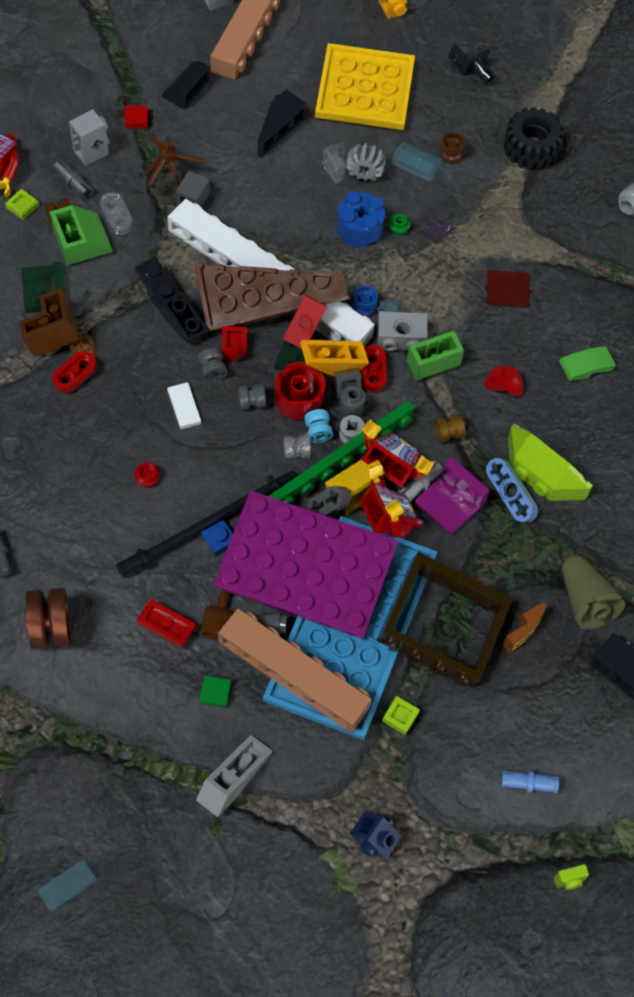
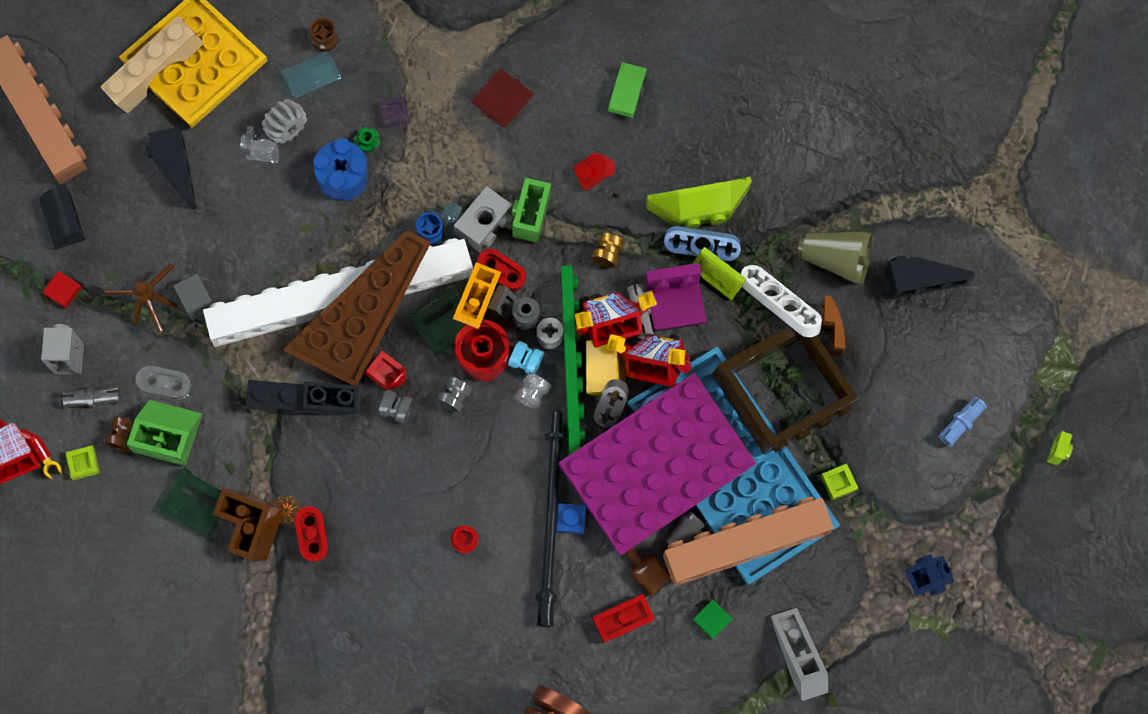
camera: 55 degrees left, 10 degrees up
white piece [167,382,201,430] -> none
red plate [283,295,327,349] -> none
none -> tan arch [100,16,204,113]
none -> lime plate [693,247,747,300]
none -> white beam [741,265,822,337]

